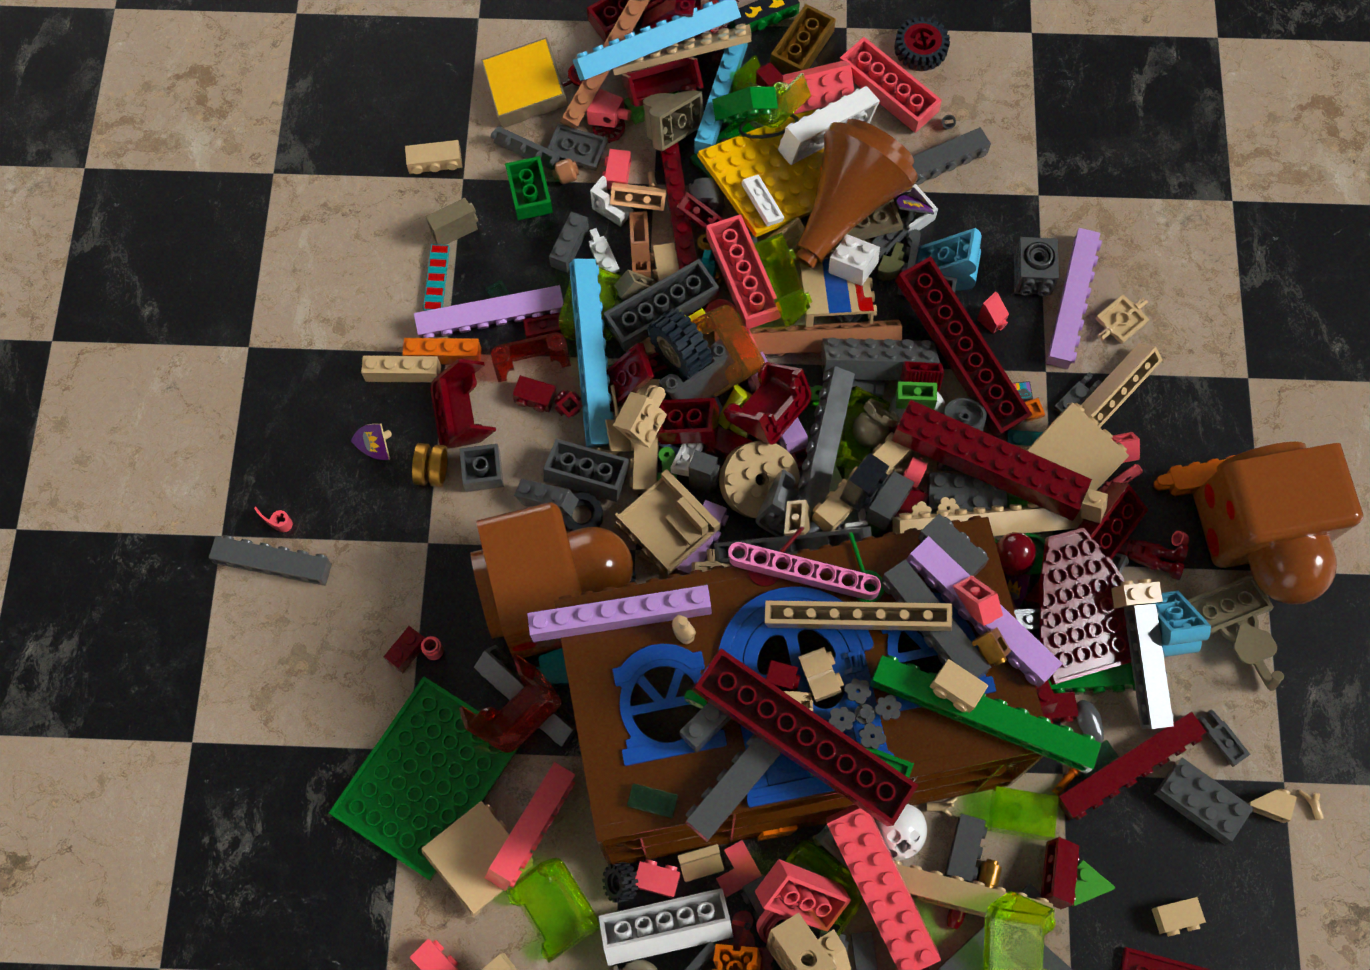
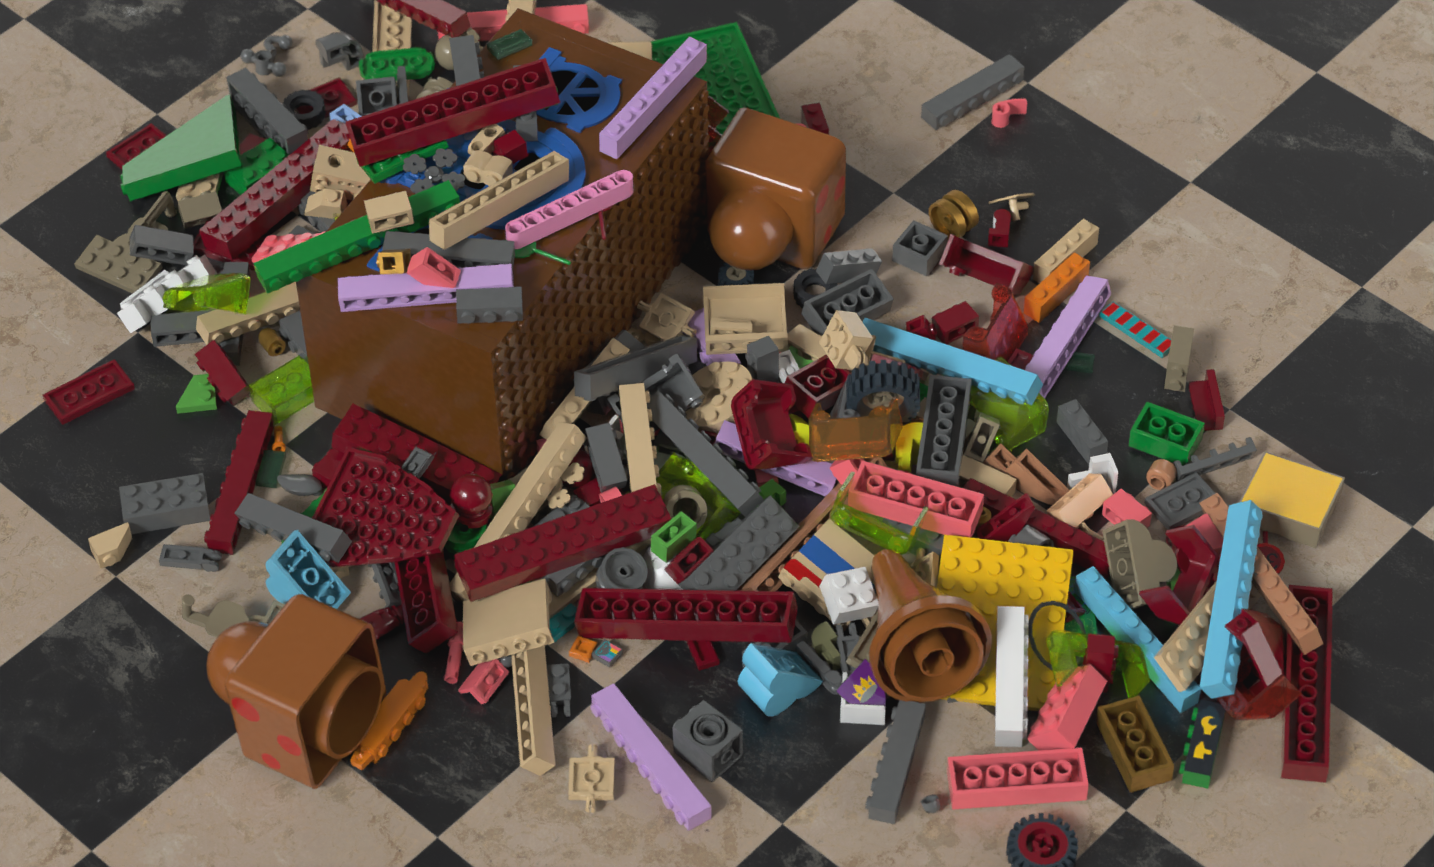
camera: 130 degrees right, 20 degrees down
tan brick [405,140,462,174] -> none
white hinge [589,228,620,278] -> none
tan piece [672,615,696,644] -> none
green brick [712,86,778,123] -> none
white plate [741,175,784,227] -> none
tan slope [784,500,811,536] -> none
black brick [840,453,889,512] -> none
coral slope [977,291,1009,334] -> none
tan brick [1081,489,1108,523] -> none
tan brick [1111,579,1163,608] -> none
tan brick [1152,897,1206,937] -> none
tan bar [1299,790,1324,820] -> none
none -> dark red leg [988,209,1011,247]
none -> dark red panel [1188,369,1225,431]

